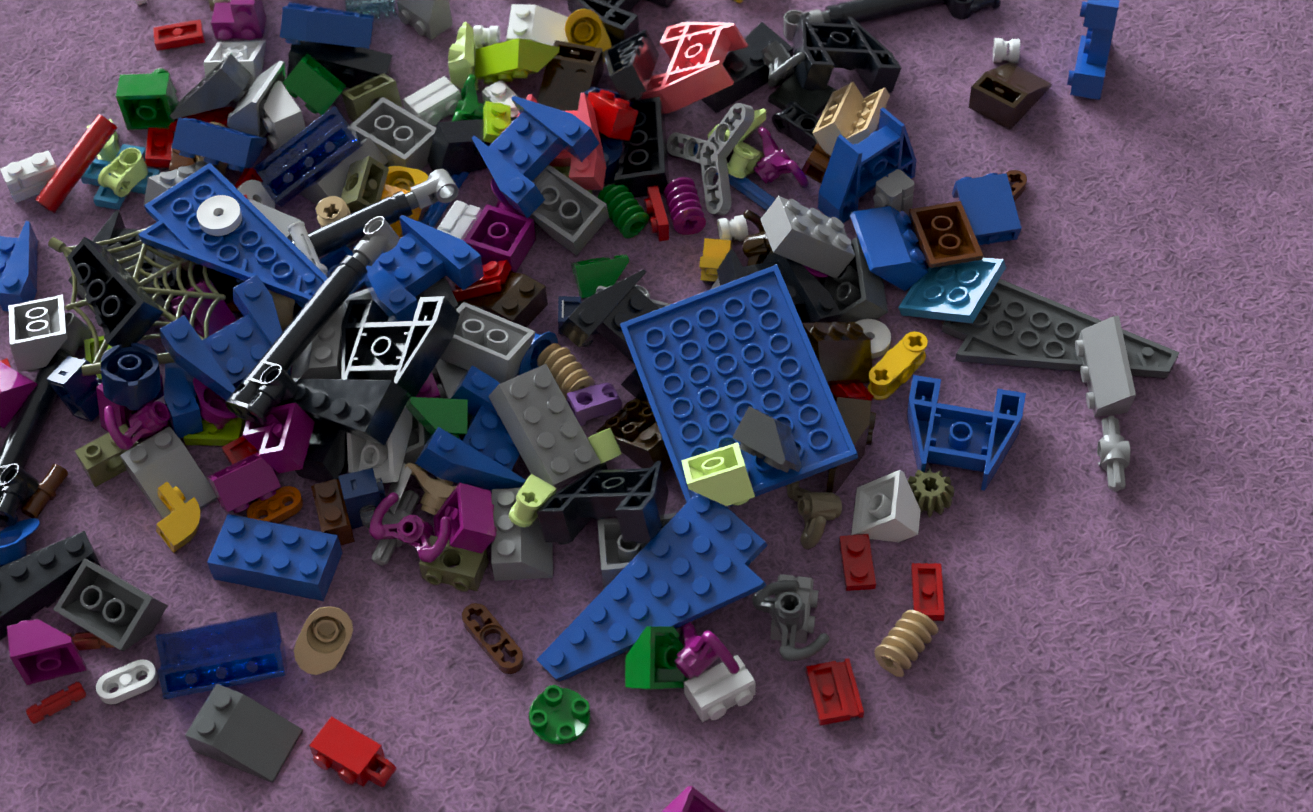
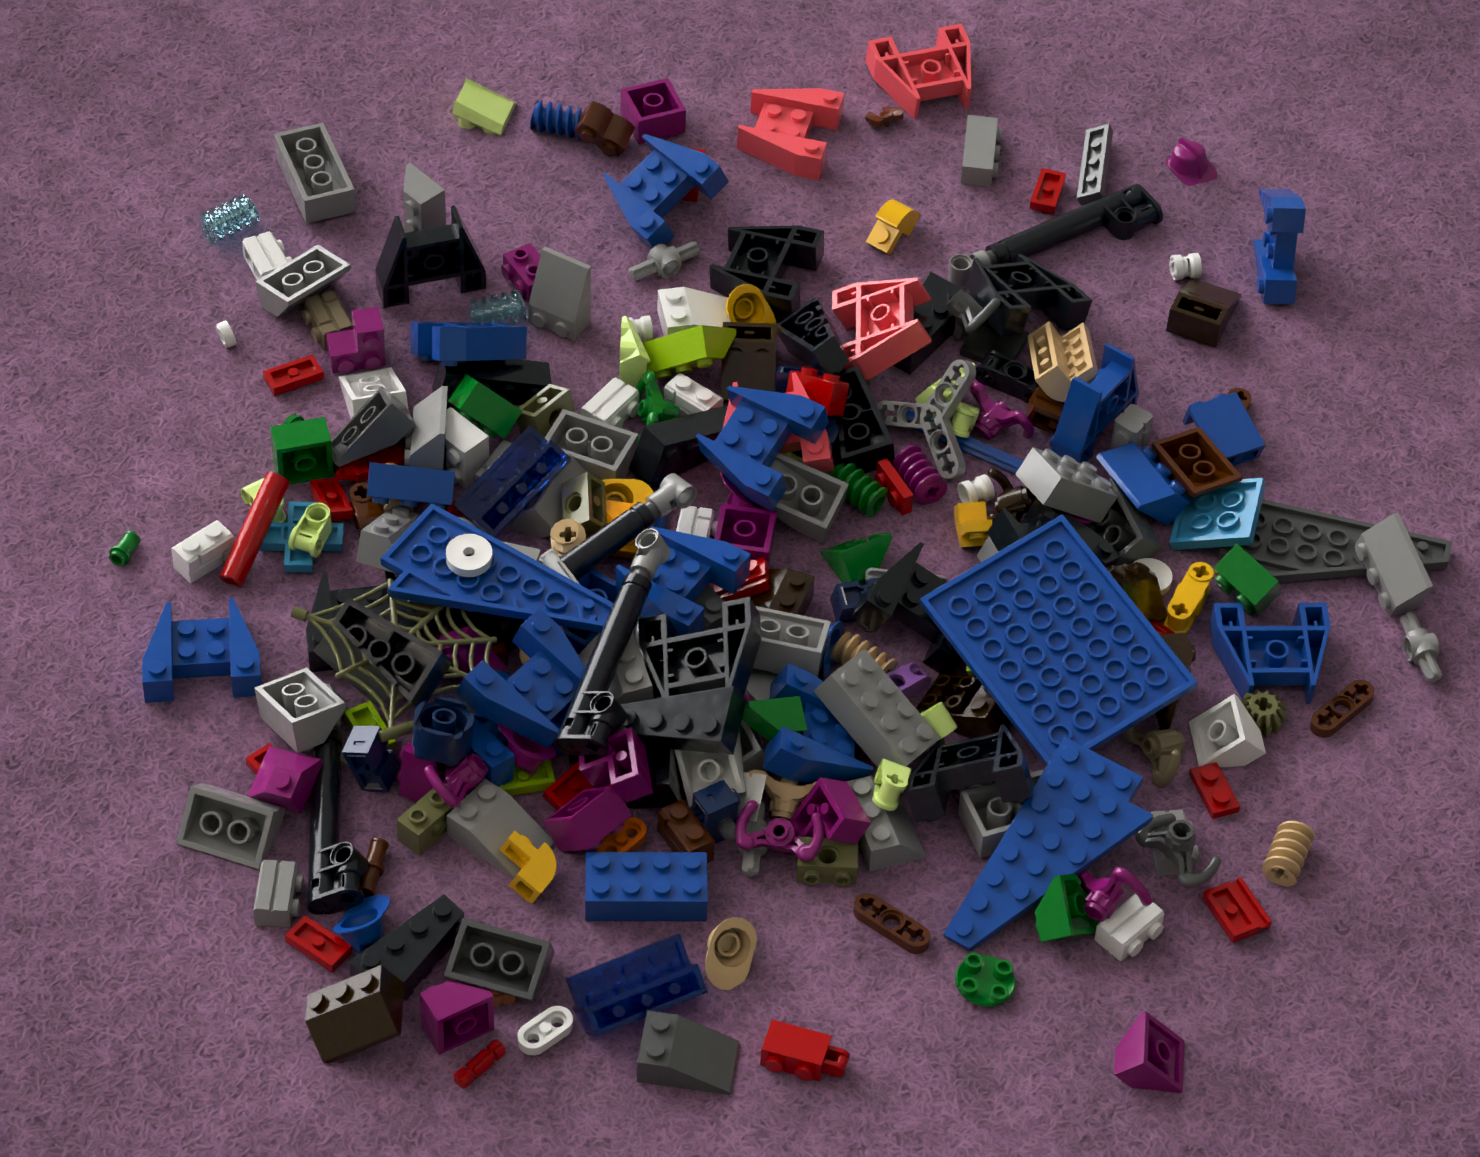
camera: 20 degrees left, 5 degrees down
lime plate [483,101,511,143] -> none
yellowish green slope [682,442,755,506] -> none
dark grey slope [732,406,802,473] -> none
red plate [911,563,945,621] -> none
none -> green brick [1214,544,1281,616]
none -> reddish brown beam [1310,680,1375,738]

